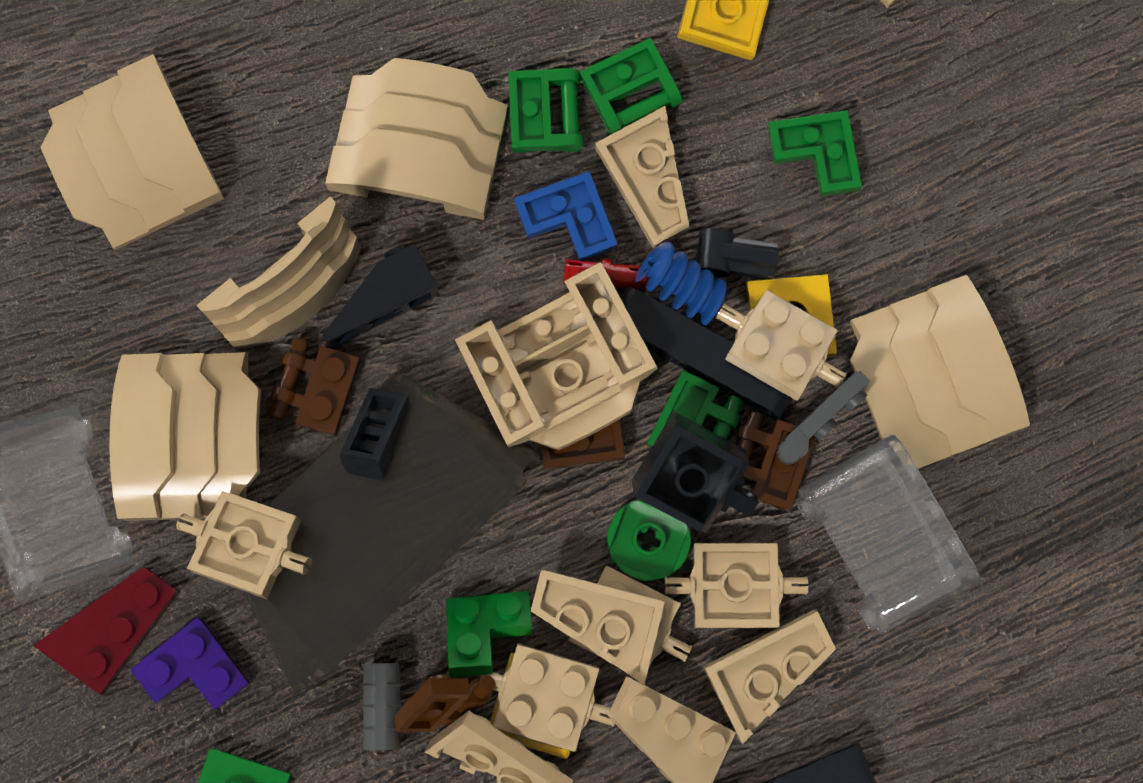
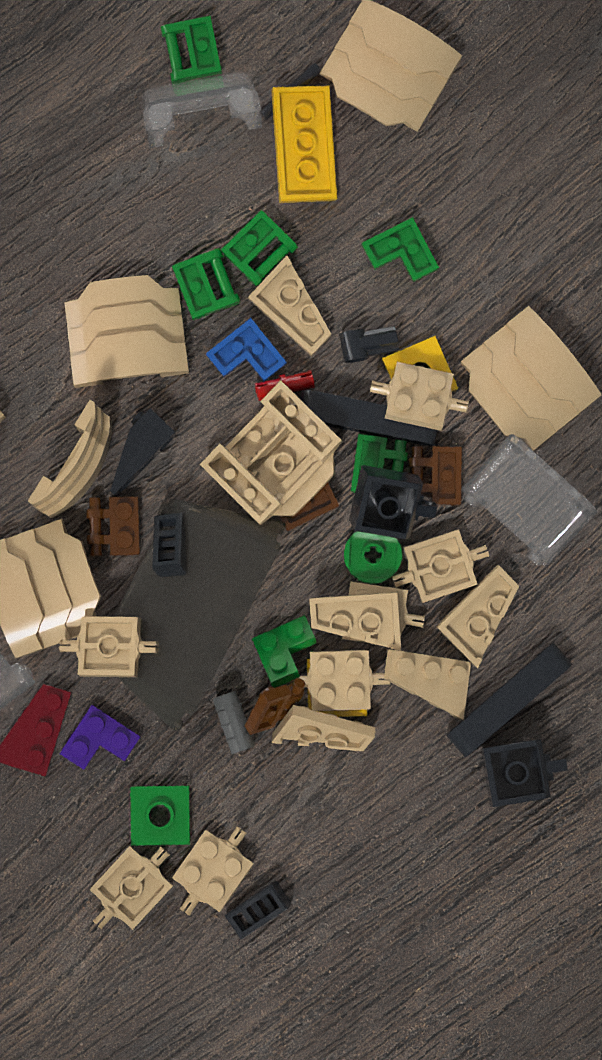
camera: 20 degrees left, 5 degrees up
blue piece [636,242,727,327] -> none
dark grey hinge [776,371,870,466] -> none

